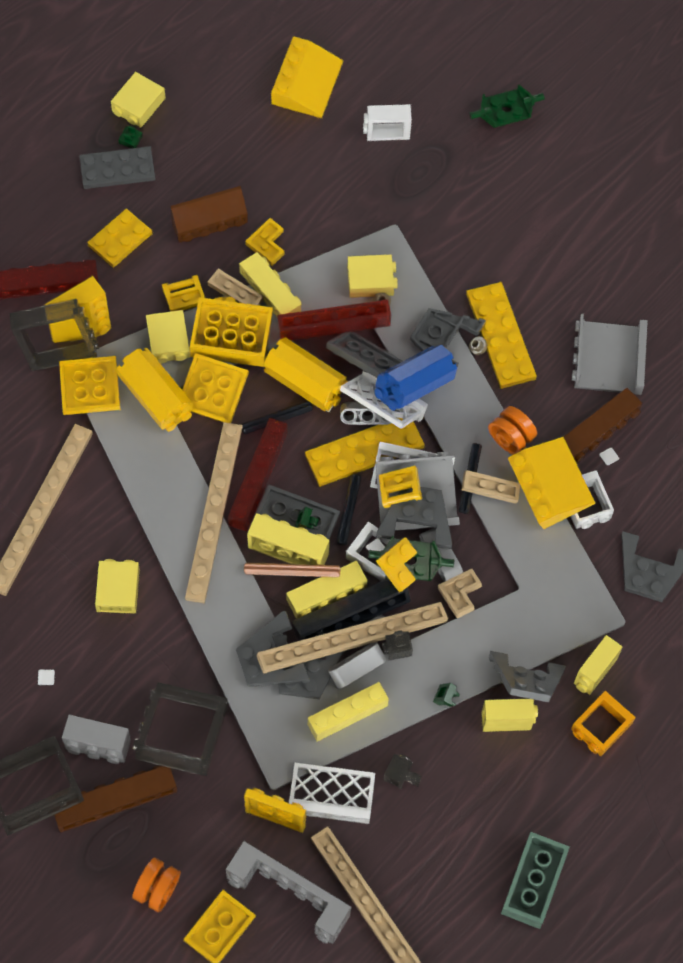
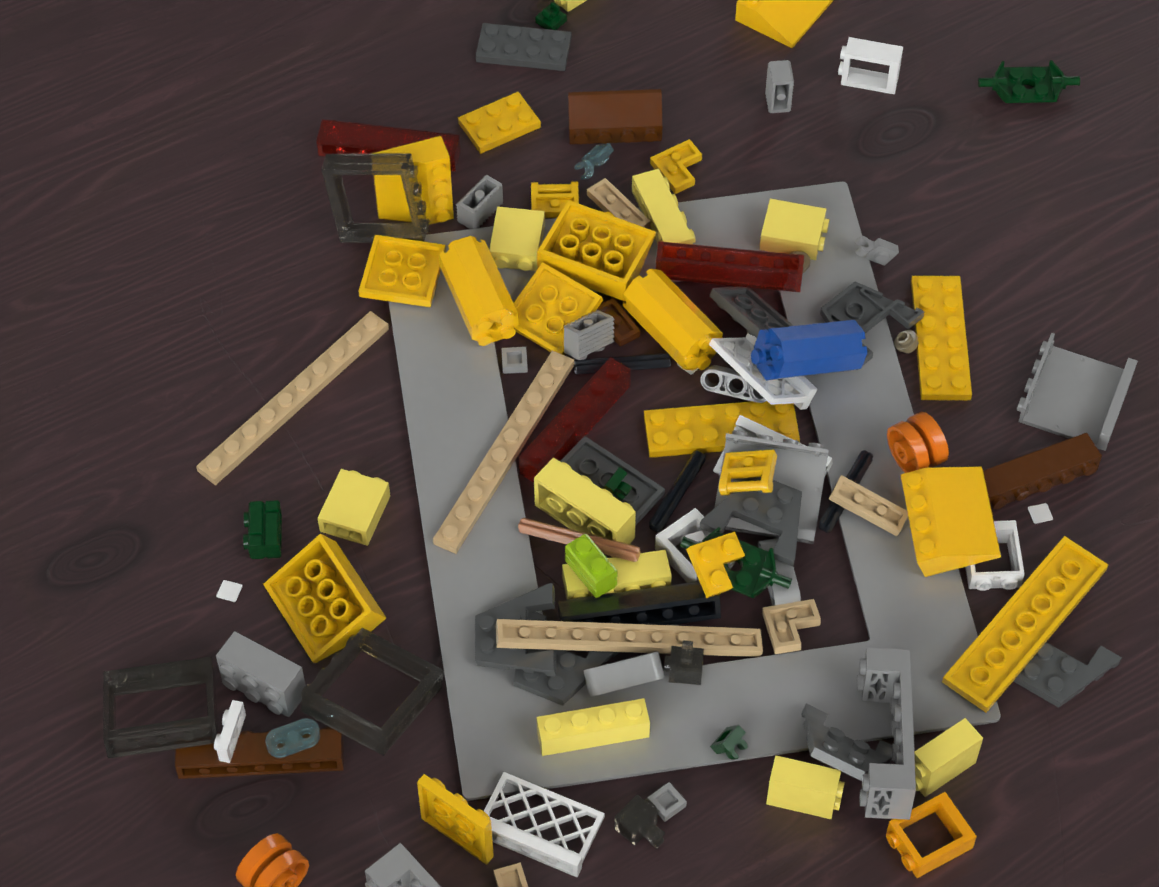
camera: 20 degrees right, 10 degrees down
none -> white plate [214,700,246,763]
none -> dark green brick [243,500,282,559]
none -> yellow slope [263,534,386,663]
none -> clear light blue plate [265,718,320,758]
none -> light grey brick [456,175,503,229]
none -> light grey plate [502,347,528,374]
none -> light grey brick [564,310,615,360]
none -> lime brick [565,534,617,598]
none -> clear light blue plate [574,143,614,180]
none -> reddish brown plate [597,298,640,347]
none -> light grey plate [647,782,687,822]
none -> light grey brick [765,60,794,113]
none -> light grey plate [855,236,899,266]
none -> light grey plate [857,648,916,820]
none -> yellow plate [942,536,1108,713]

